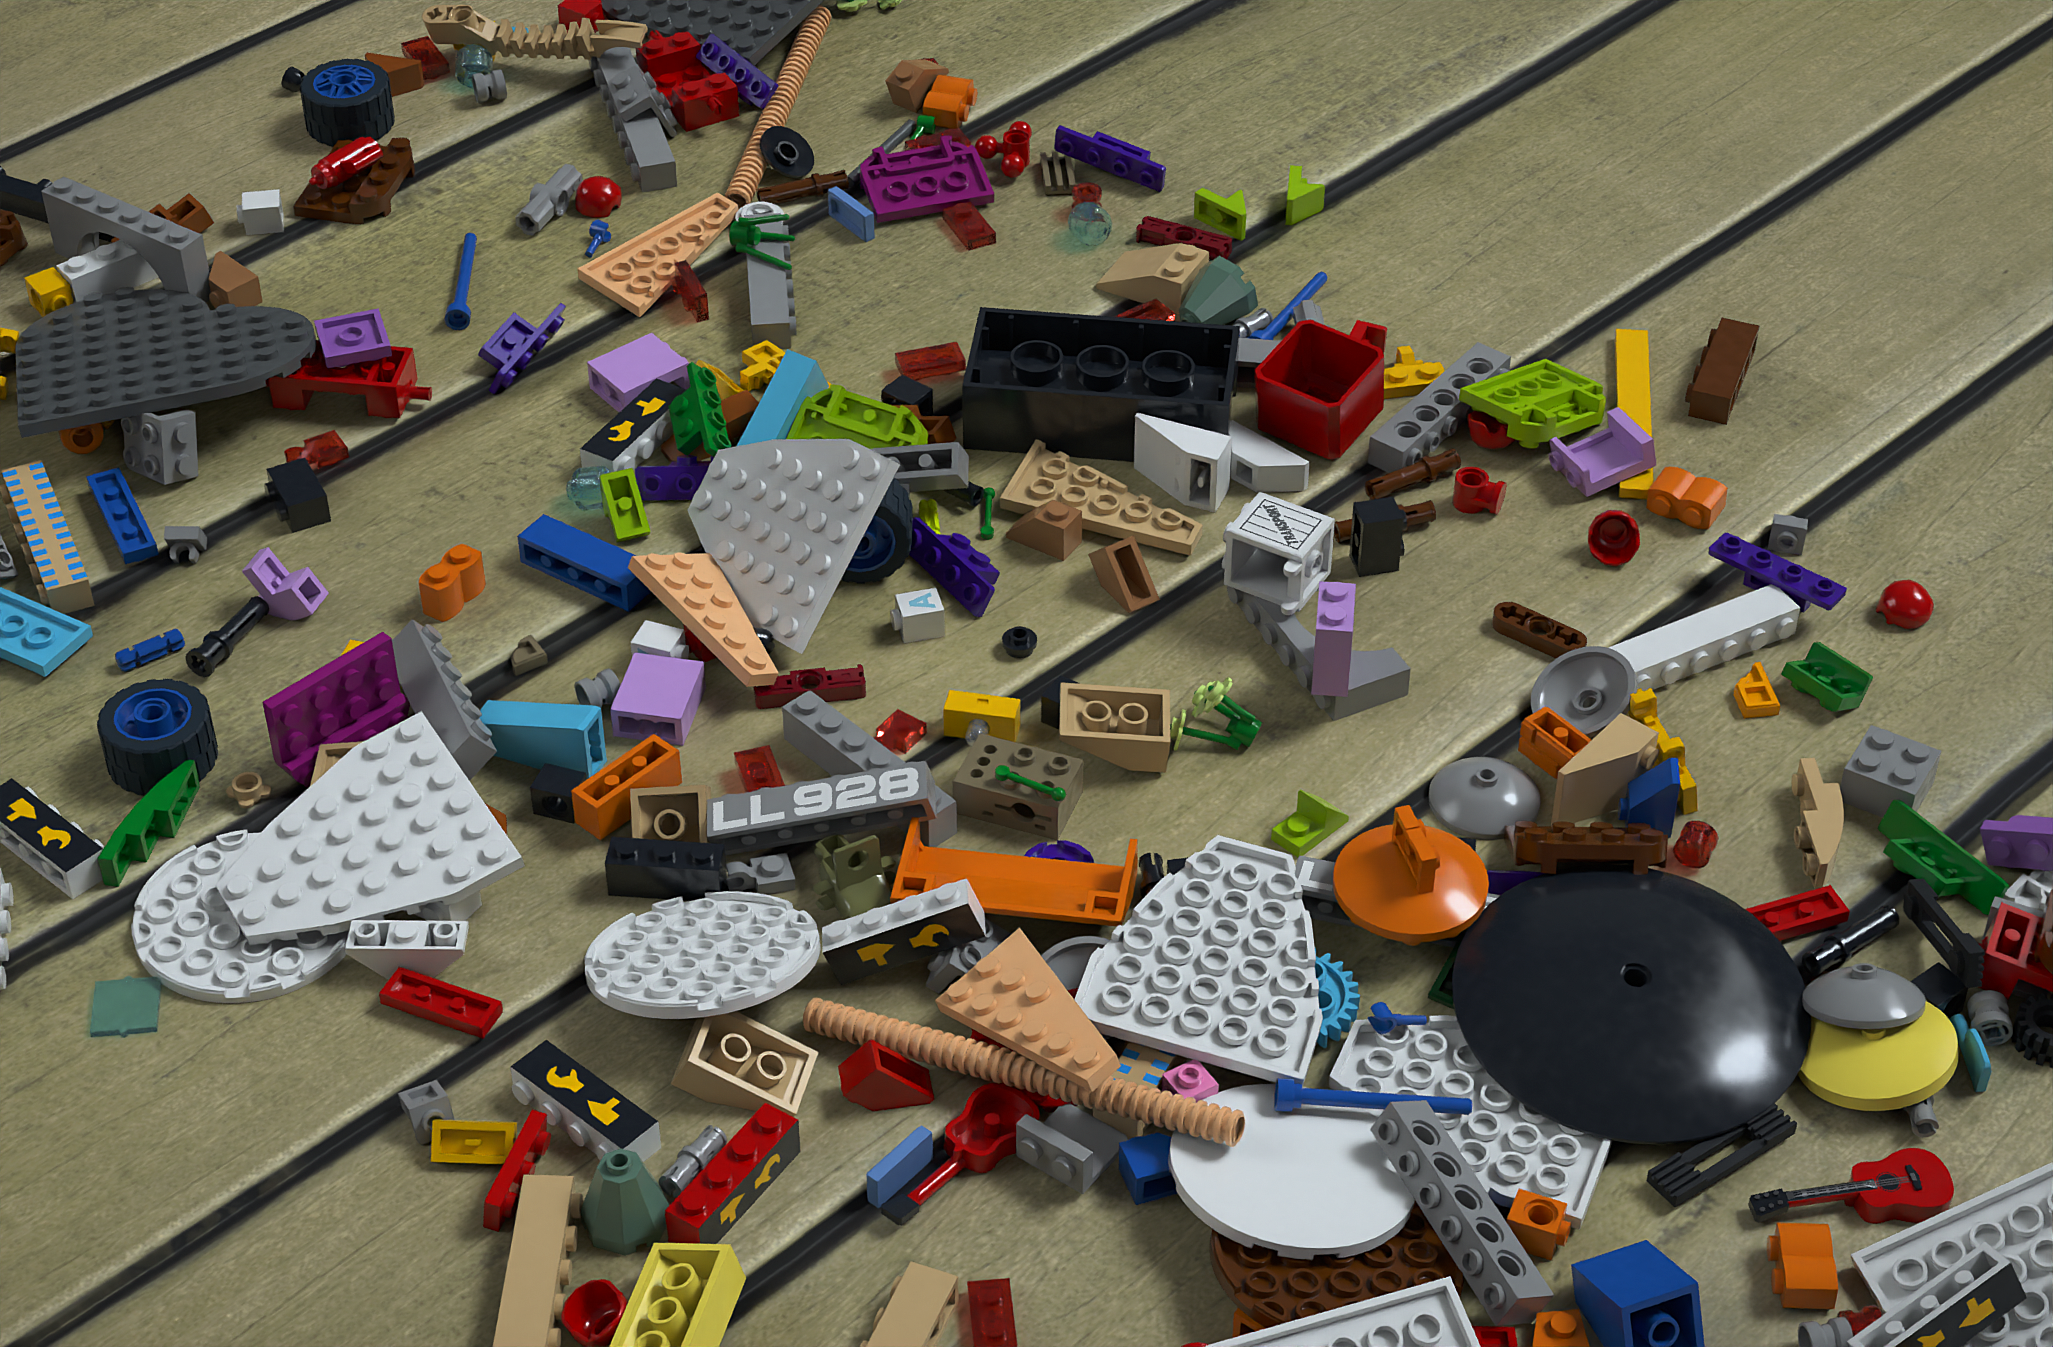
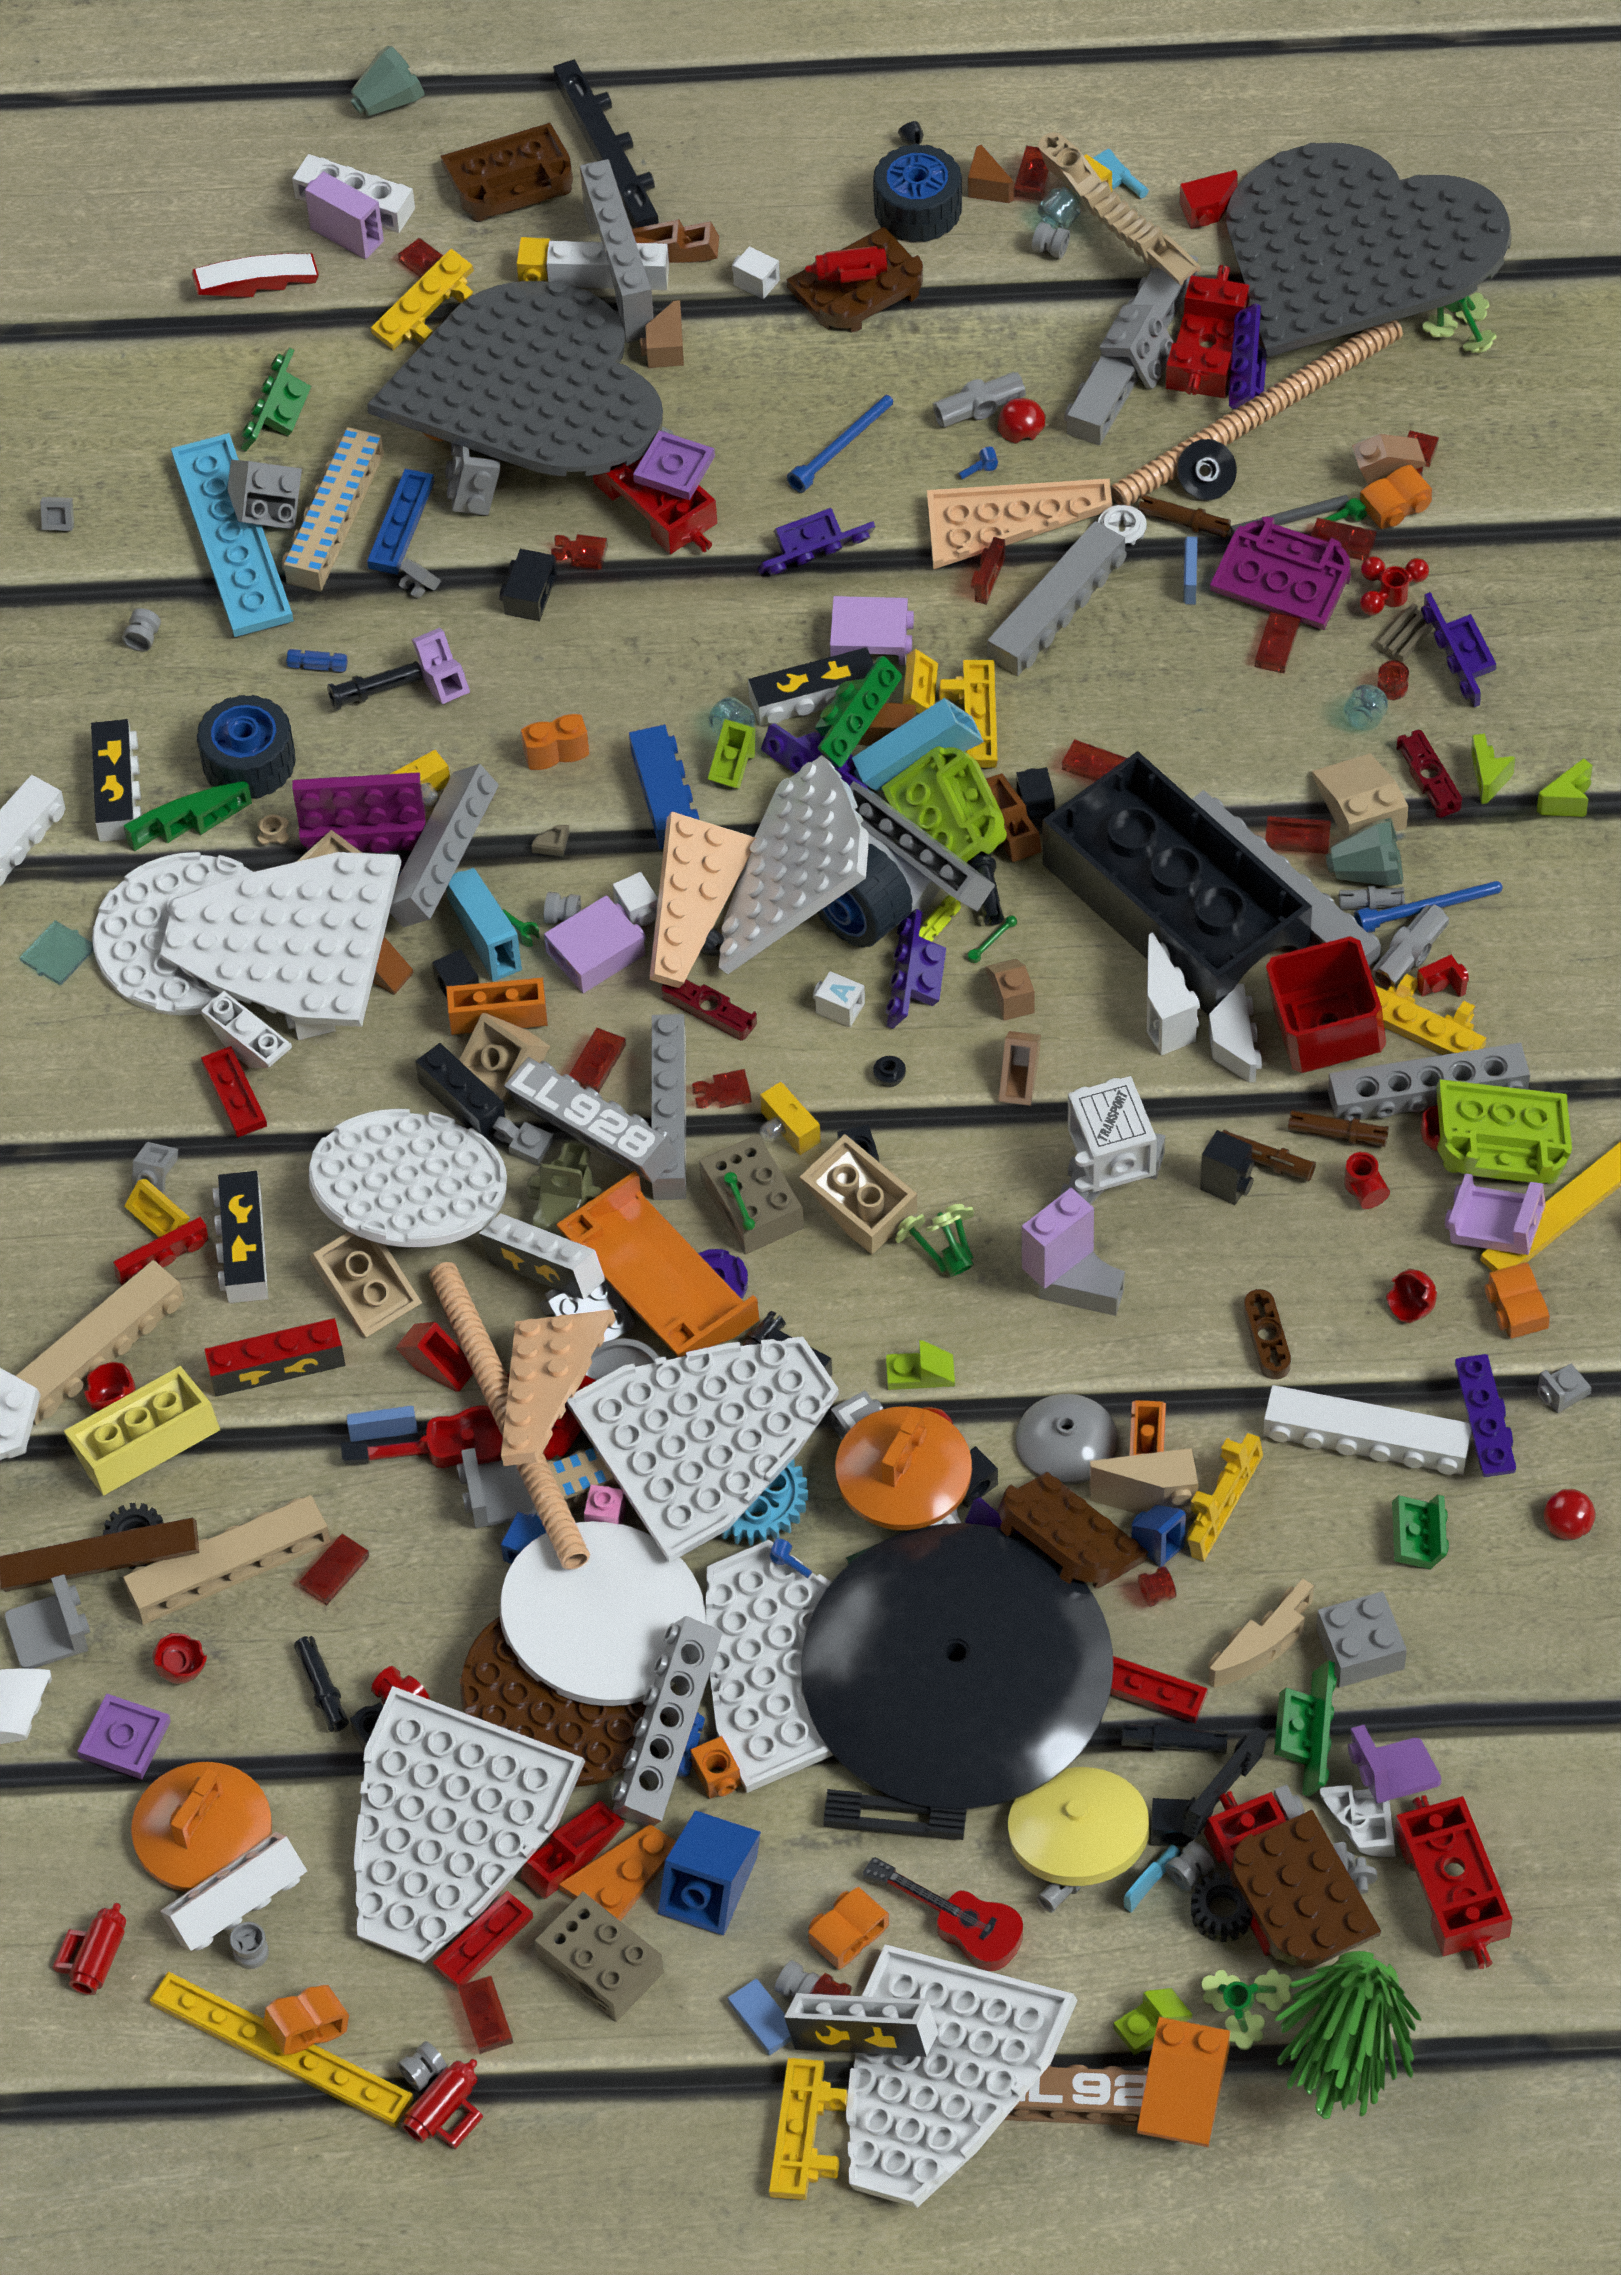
camera: 45 degrees right, 15 degrees up
sand green cone [581,1148,669,1256] -> none
light grey pin [659,1125,727,1197] -> none
green plant [729,214,795,270] -> none
tan wing [1000,439,1203,556] -> none
blue piece [1274,1078,1472,1115] -> none
light grey dish [1531,646,1637,738] -> none
light orange tile [1733,662,1780,719] -> none
light grey dish [1802,963,1926,1029] -> none

